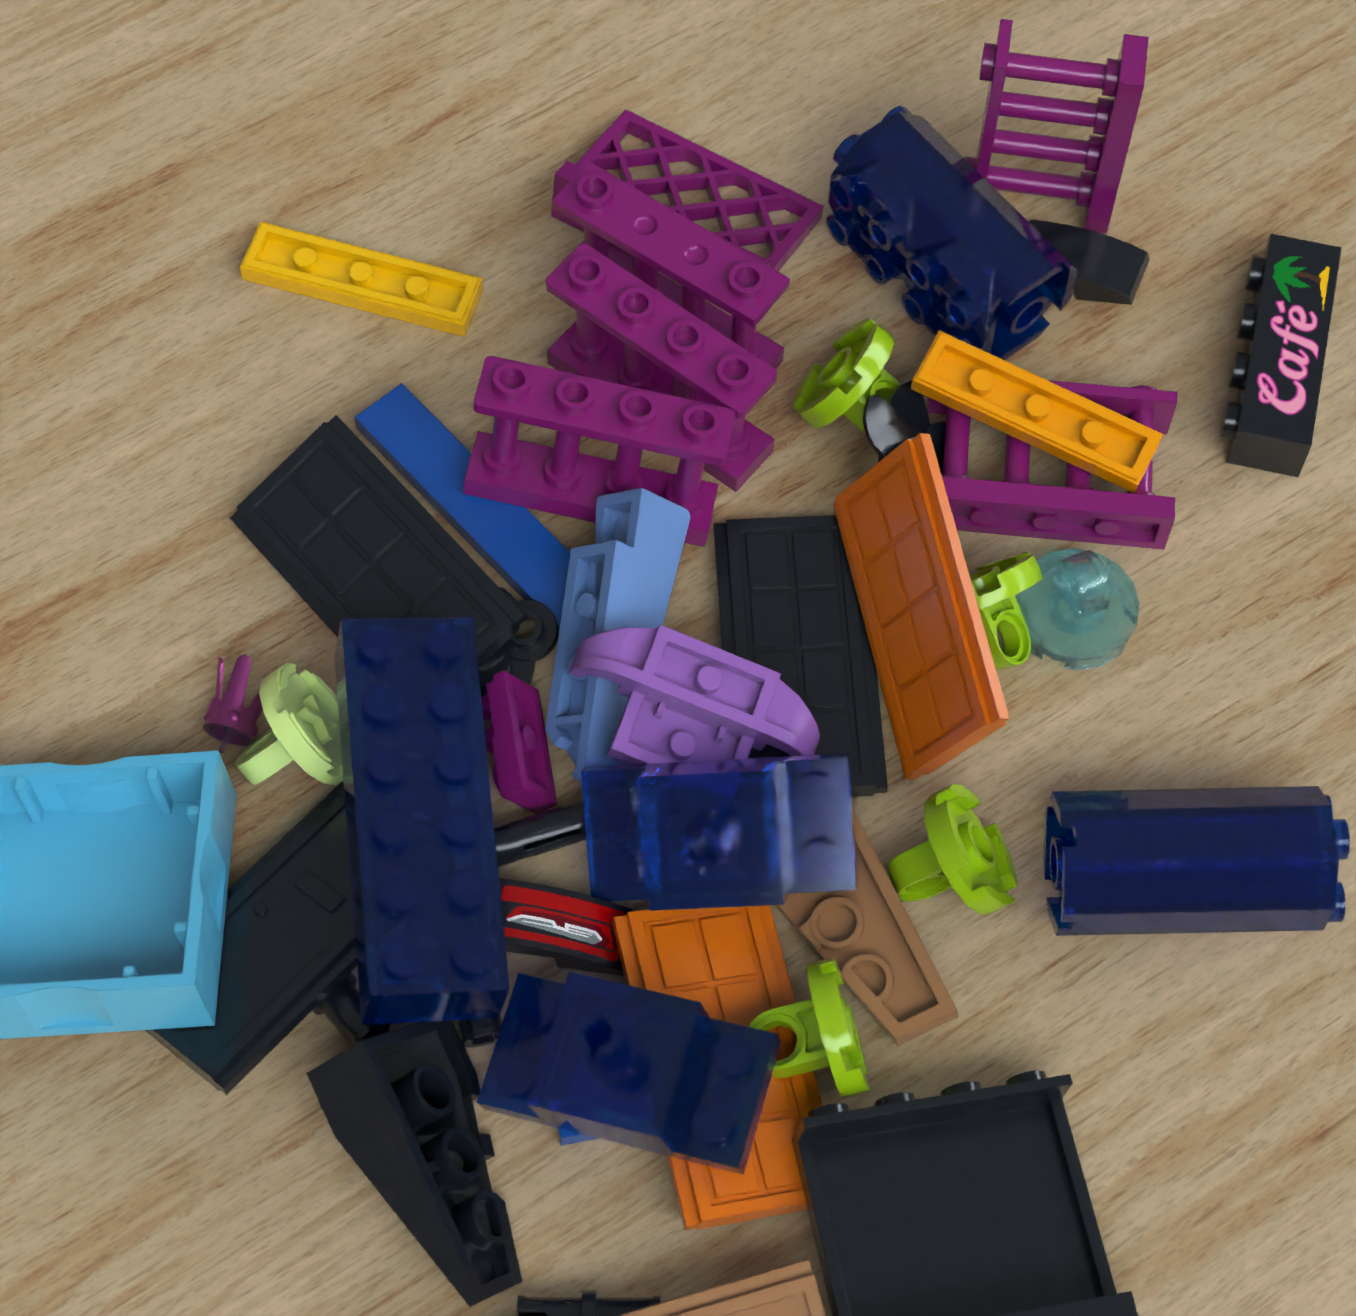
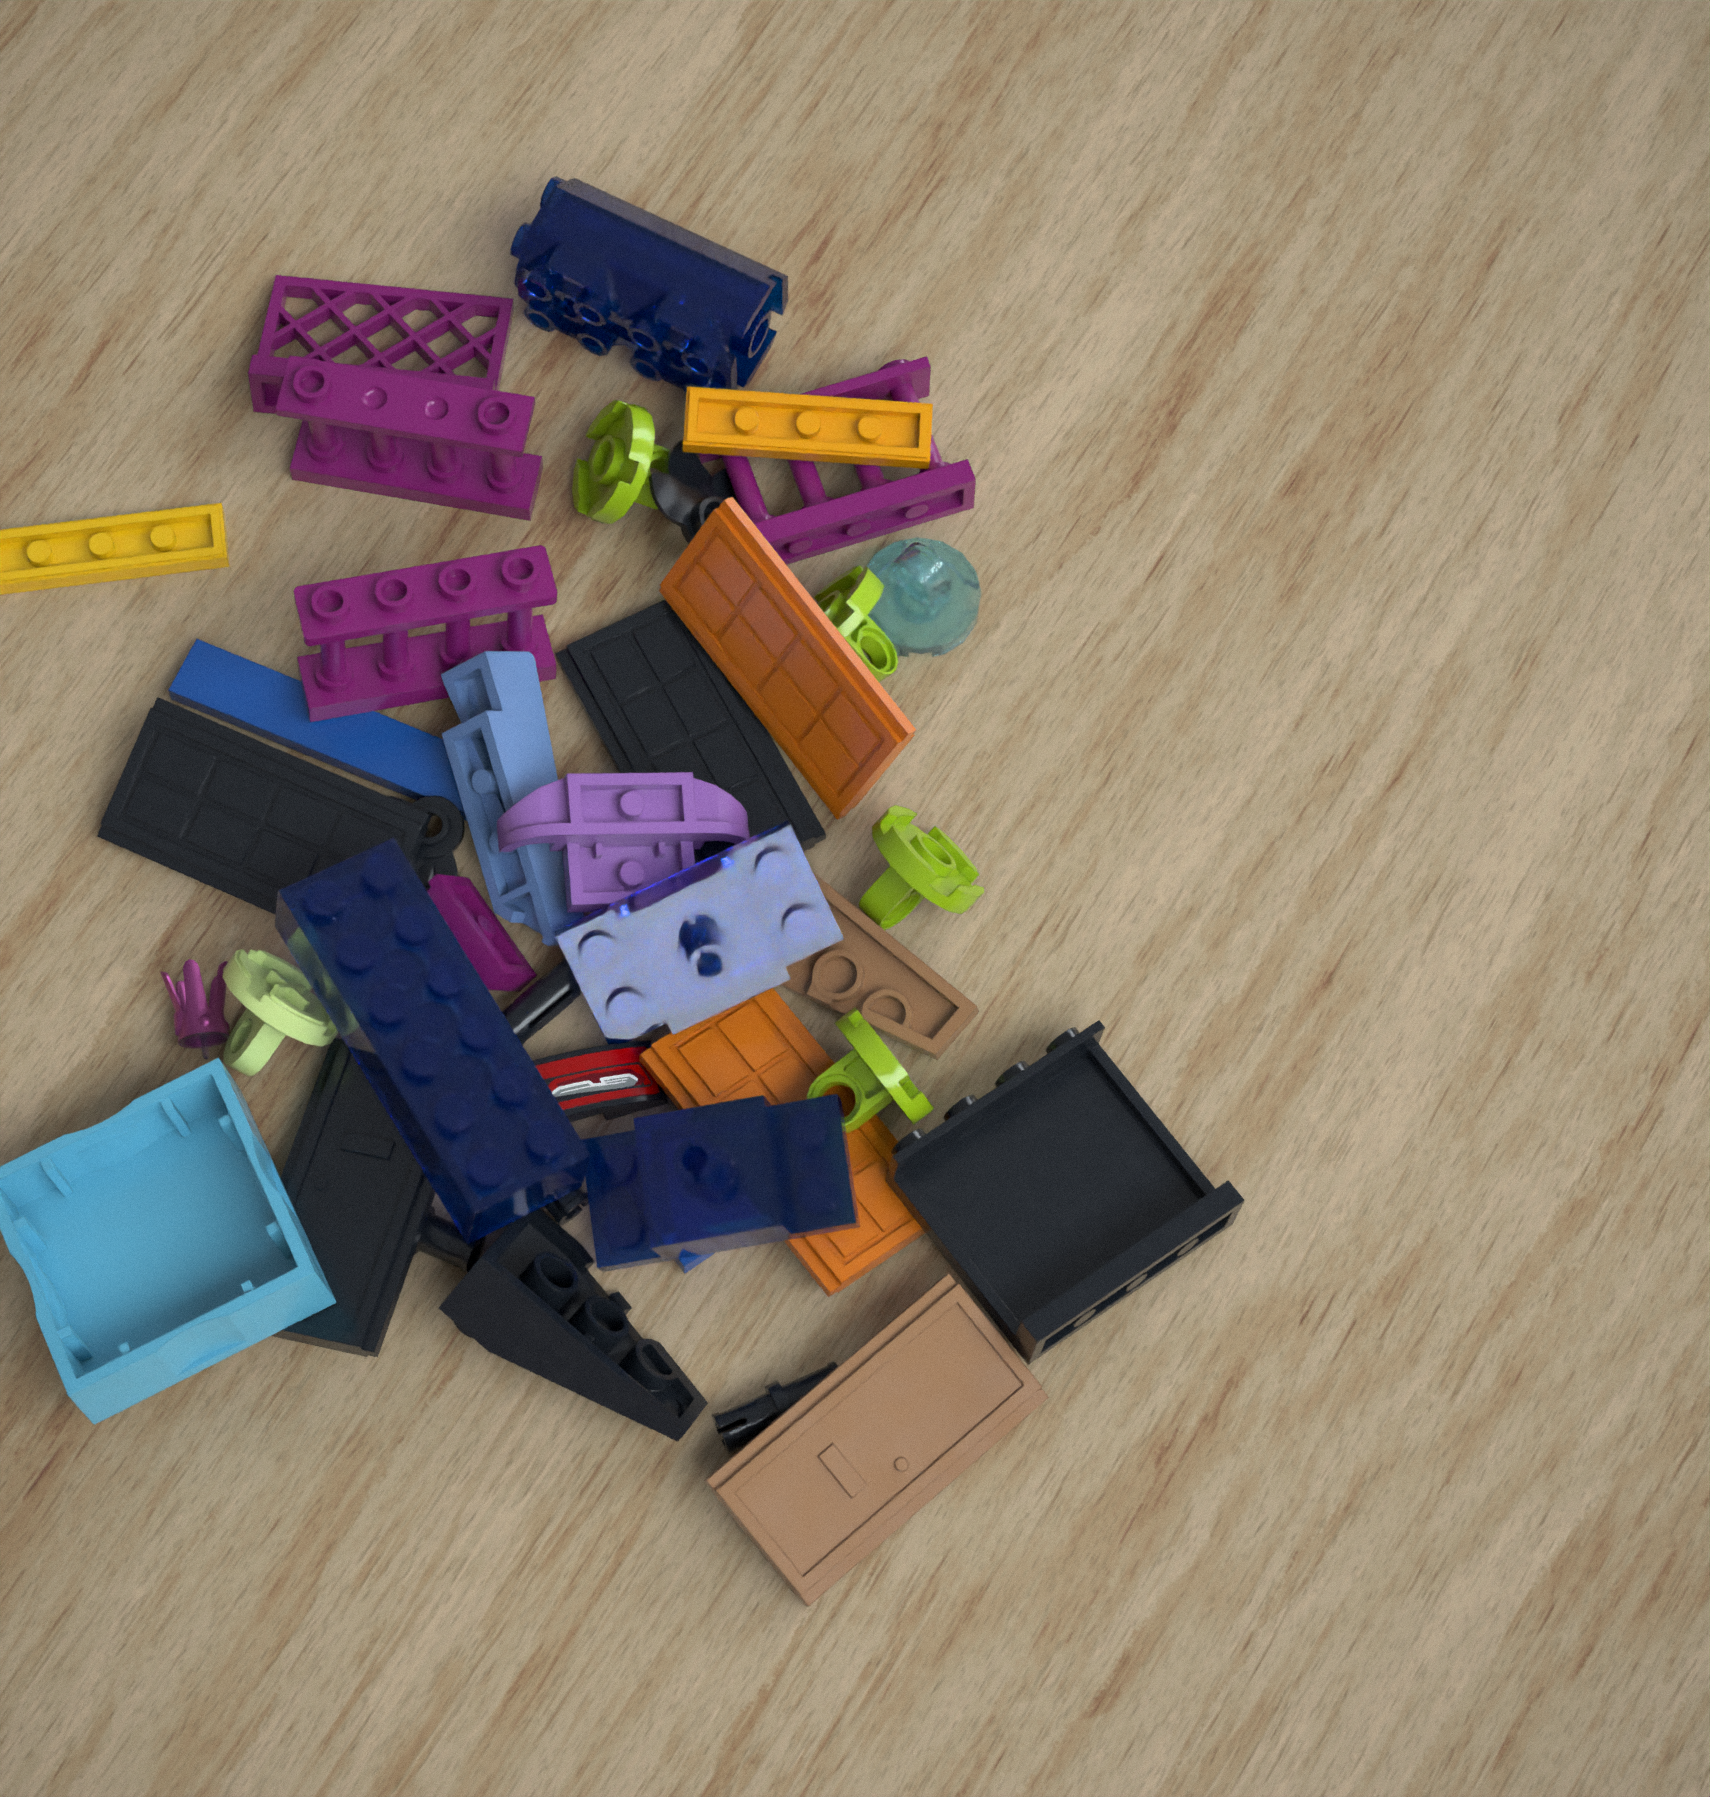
camera: 25 degrees left, 5 degrees up
magenta fence [546,243,777,492] -> none
magenta fence [960,19,1149,234] -> none
black slope [1011,219,1150,305] -> none
clear blue brick [1043,786,1350,936] -> none
black brick [1220,234,1342,477] -> none

